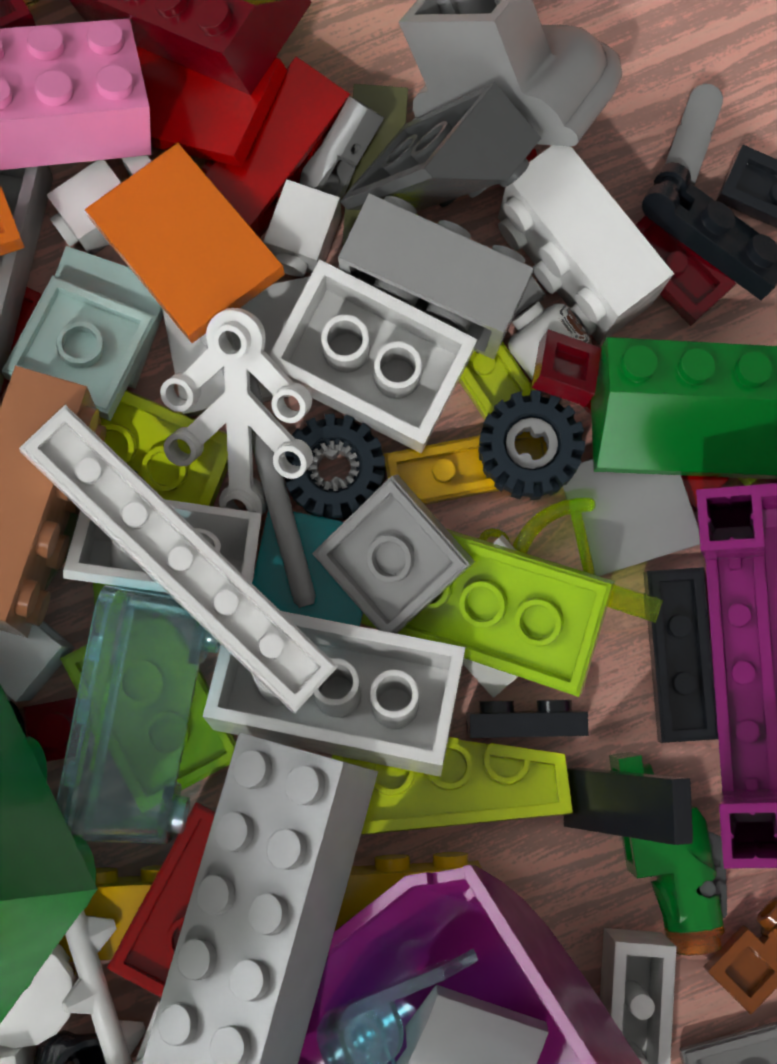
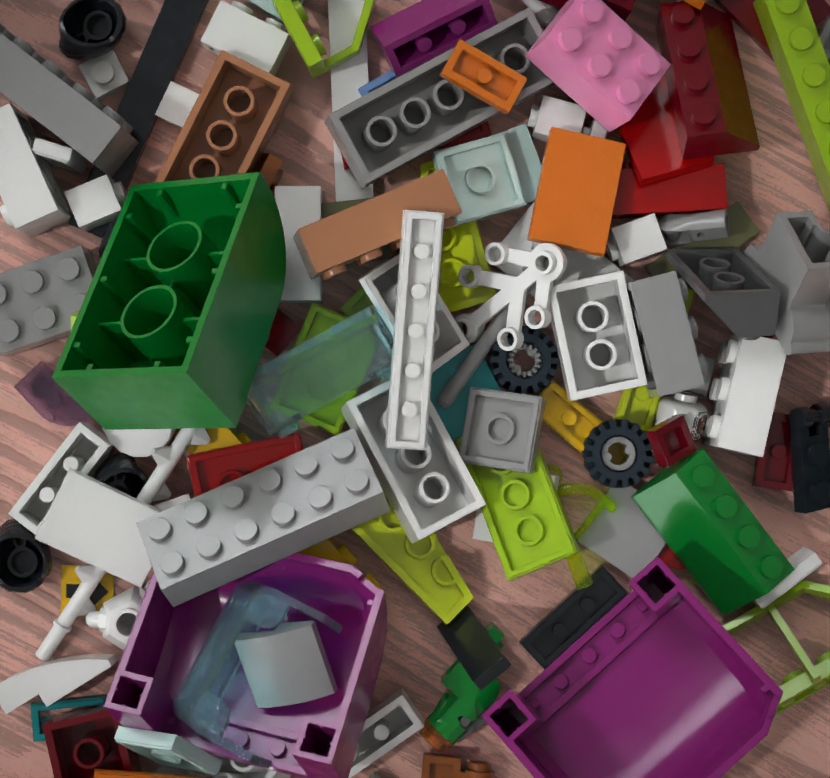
camera: 50 degrees right, 5 degrees up
black plate [466,700,589,738] -> none

